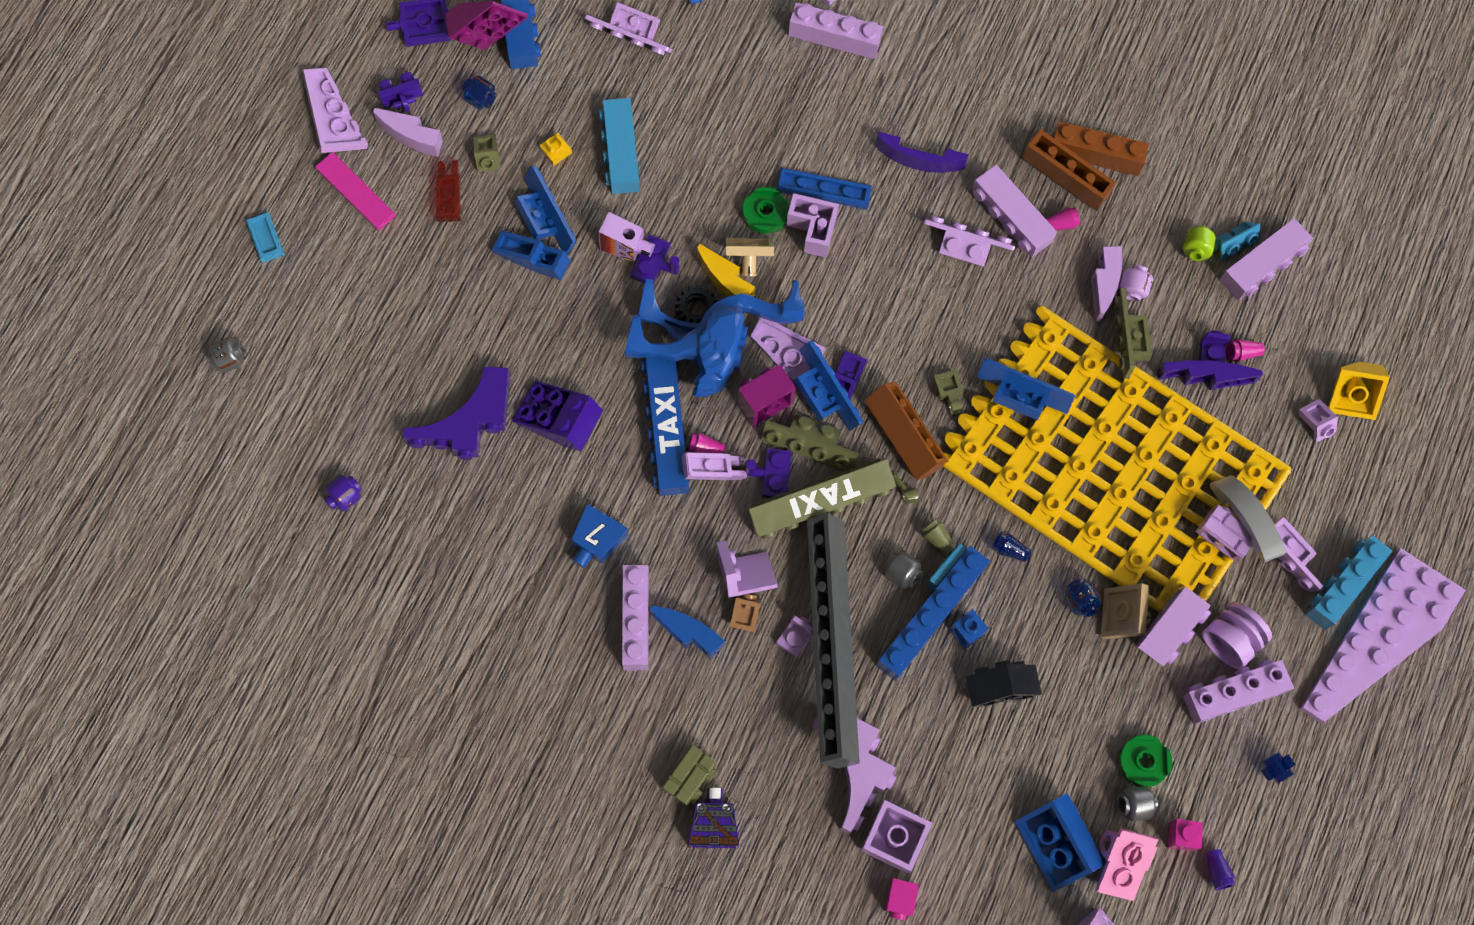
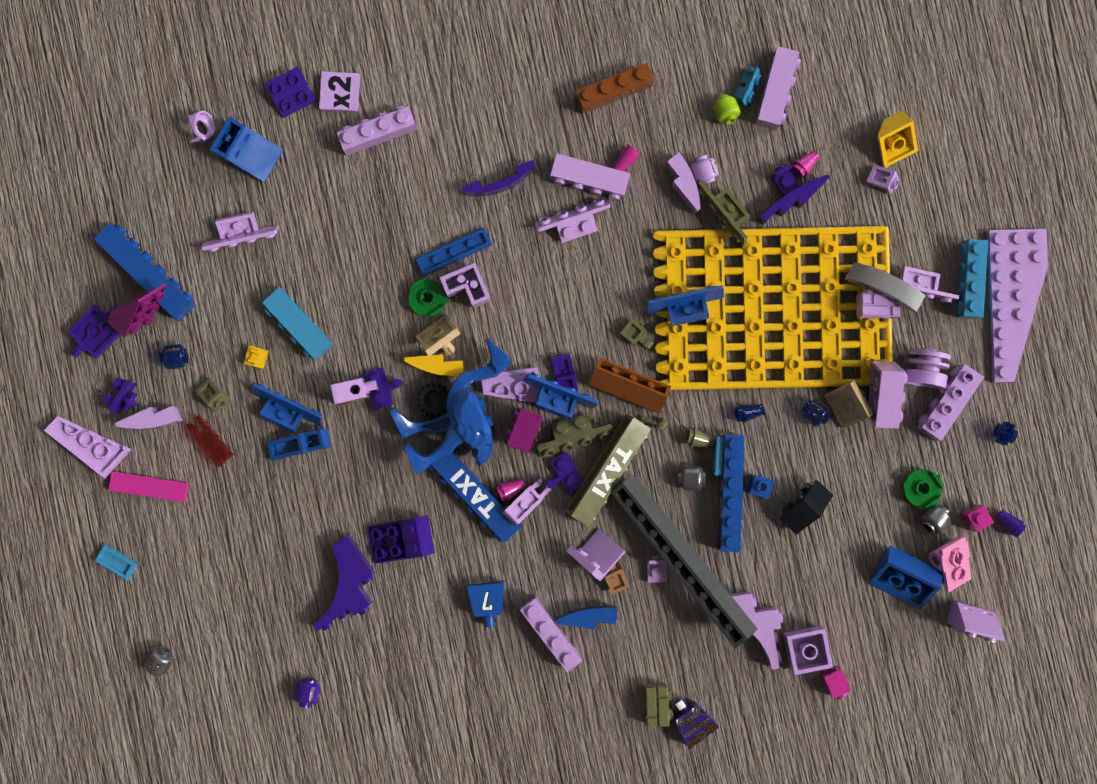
camera: 30 degrees left, 15 degrees up
dark orange brick [1023,130,1116,211] -> none

